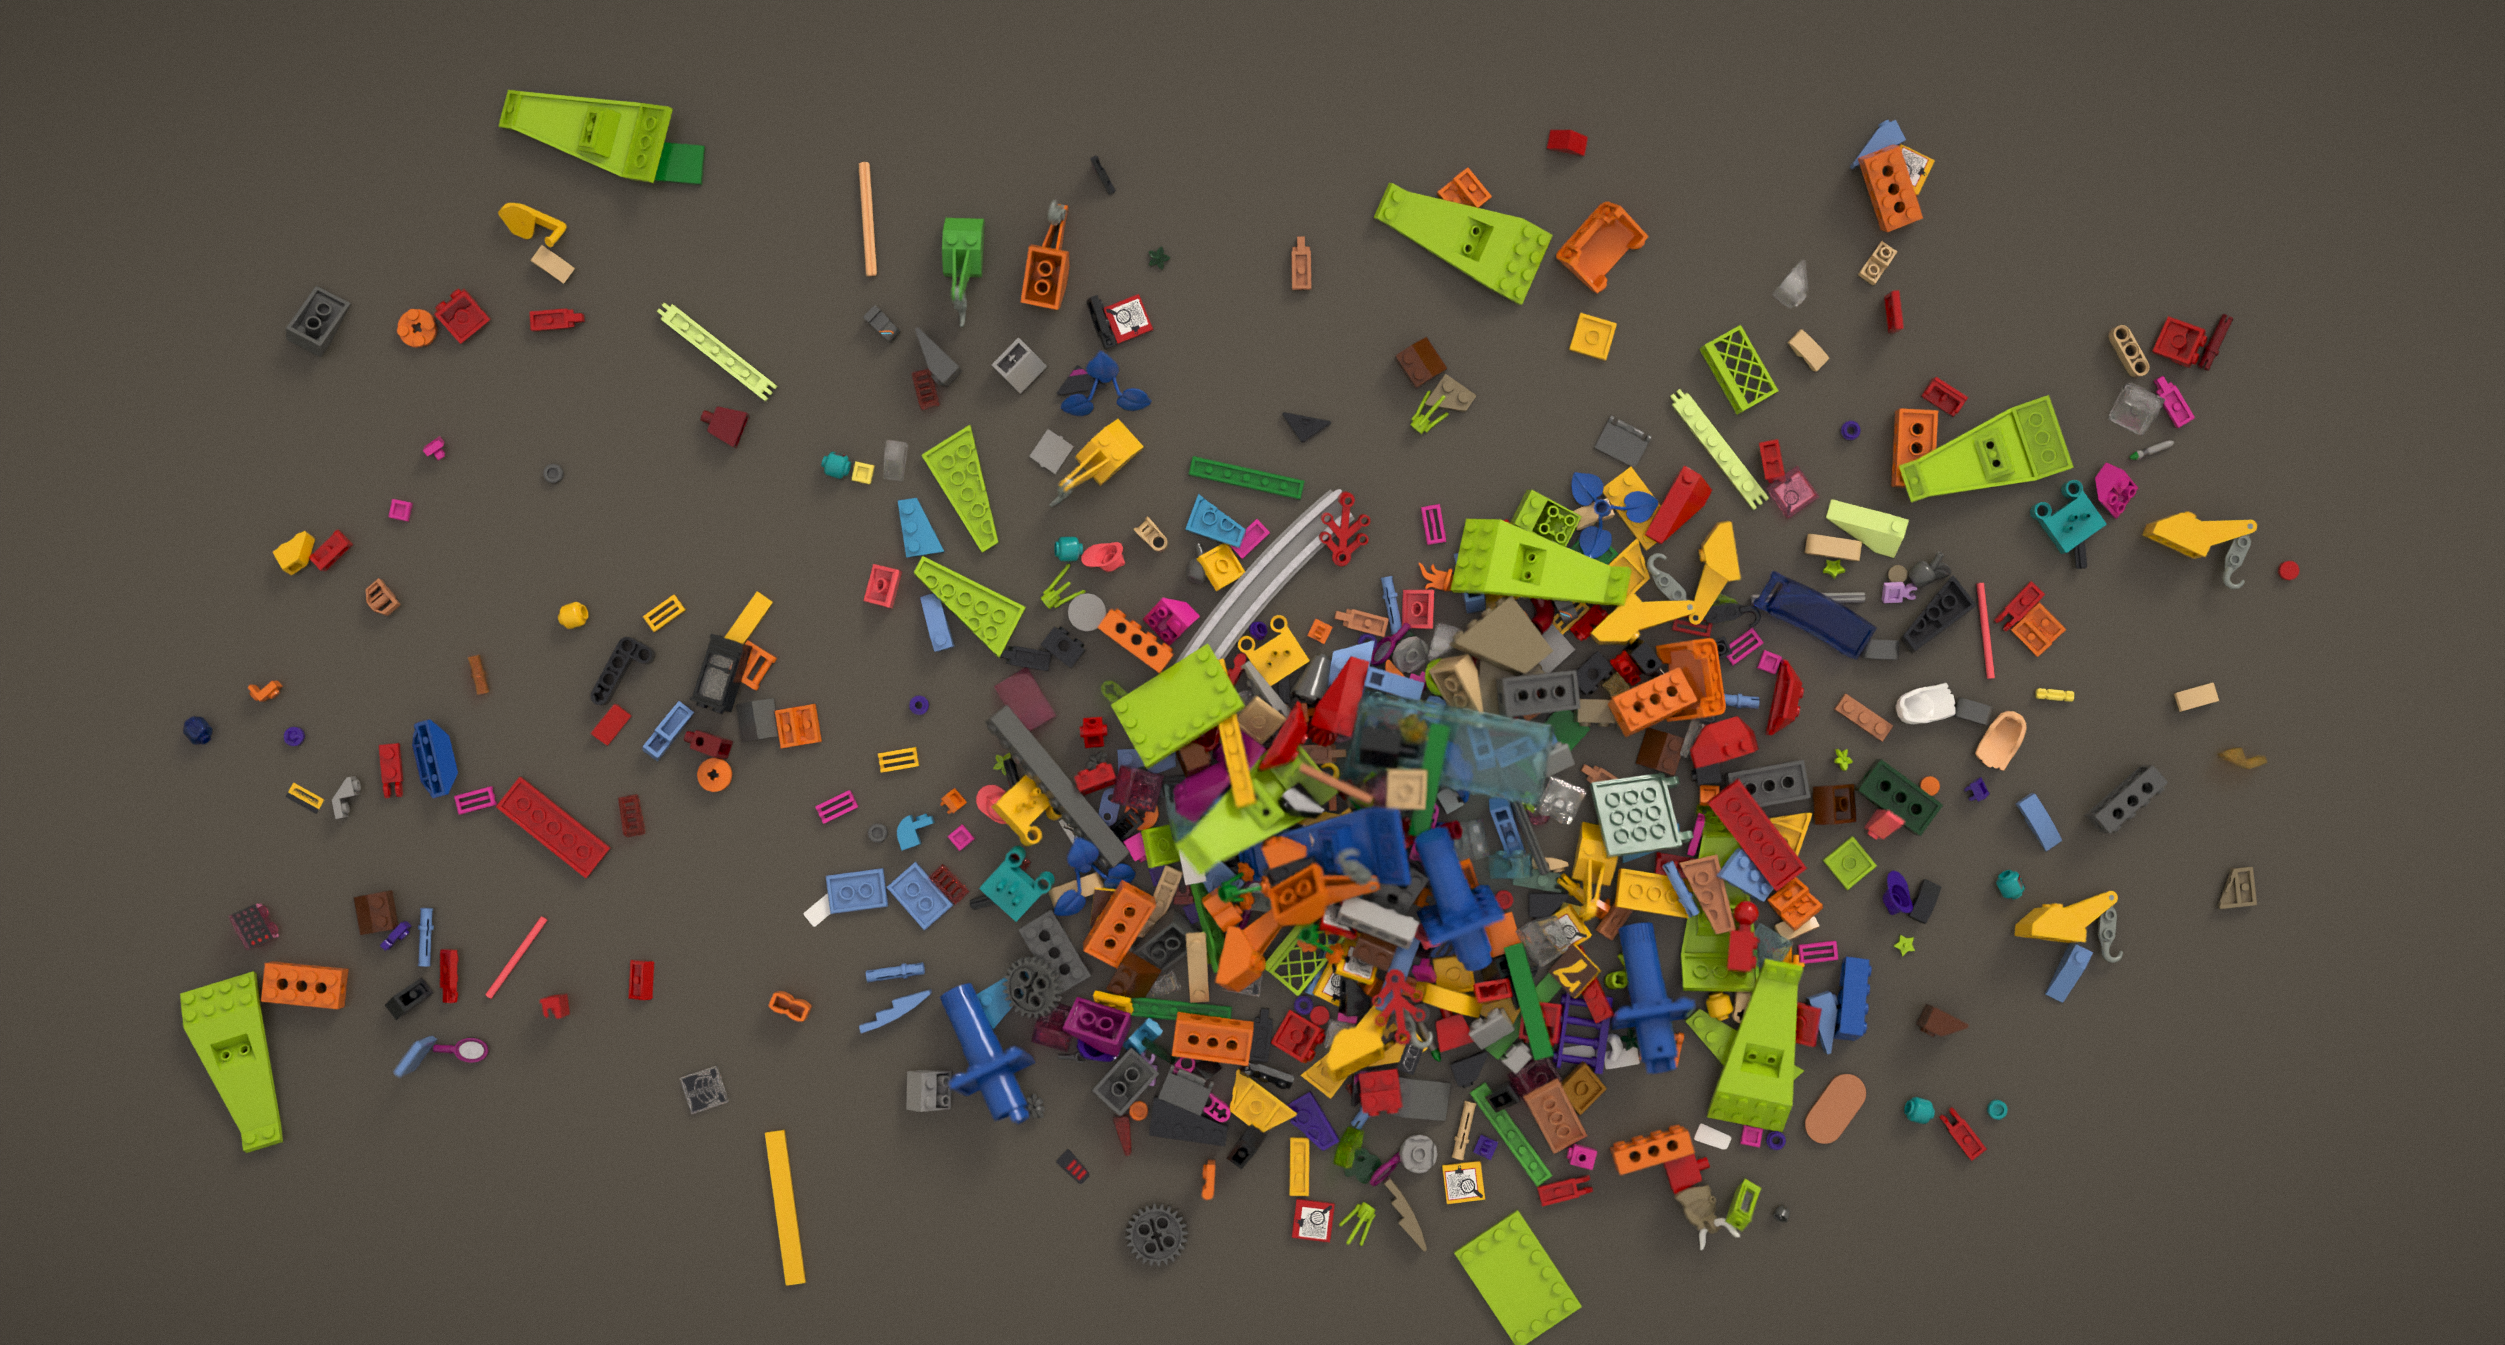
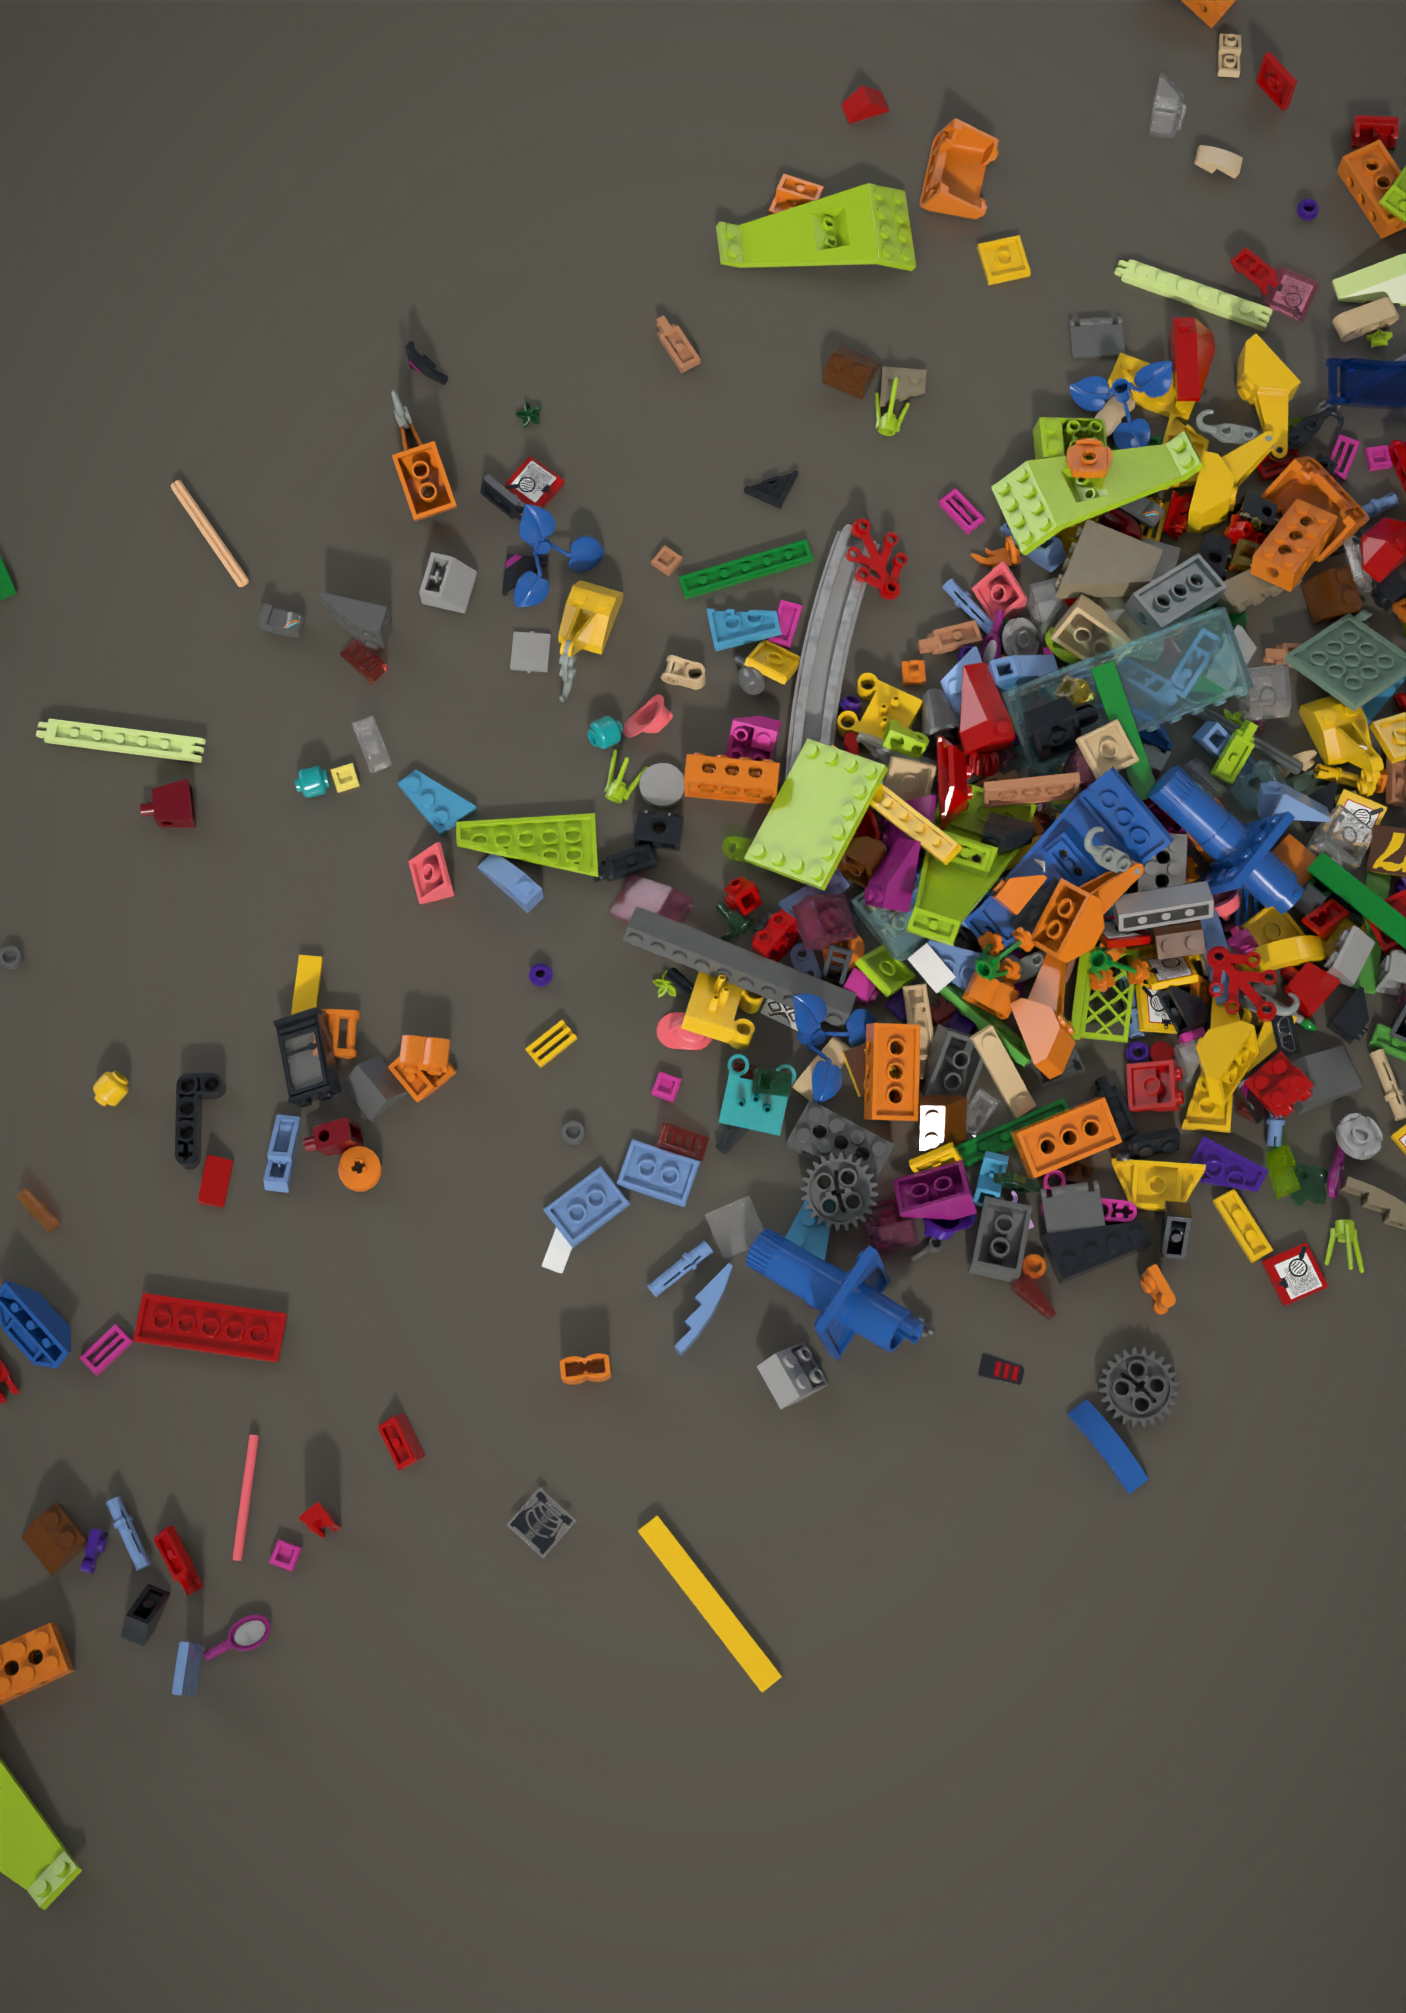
camera: 25 degrees left, 15 degrees down
clear red slope [618,794,645,837] -> none
yellow tile [643,594,686,632] -> none
dark pink tile [815,790,858,824] -> none
dark azure brick [897,813,935,850] -> none
lime wing [922,425,999,553] -> none
orange tile [940,788,967,814] -> none
bright green slope [942,218,985,328] -> none
lime fence [1699,325,1778,415] -> none
none -> dark pink tile [269,1539,303,1572]
none -> orange brick [399,1035,451,1076]
none -> nougat tile [651,545,683,577]
none -> clear tile [705,1196,764,1259]
none -> clear green plant [716,902,754,941]
none -> clear green slope [752,1068,792,1097]
none -> lime leg [882,719,929,759]
none -> orange plate [1066,438,1112,478]
none -> blue slope [1067,1399,1149,1495]
none -> lime hinge [1210,720,1258,785]
none -> medium blue slope [1256,781,1331,822]

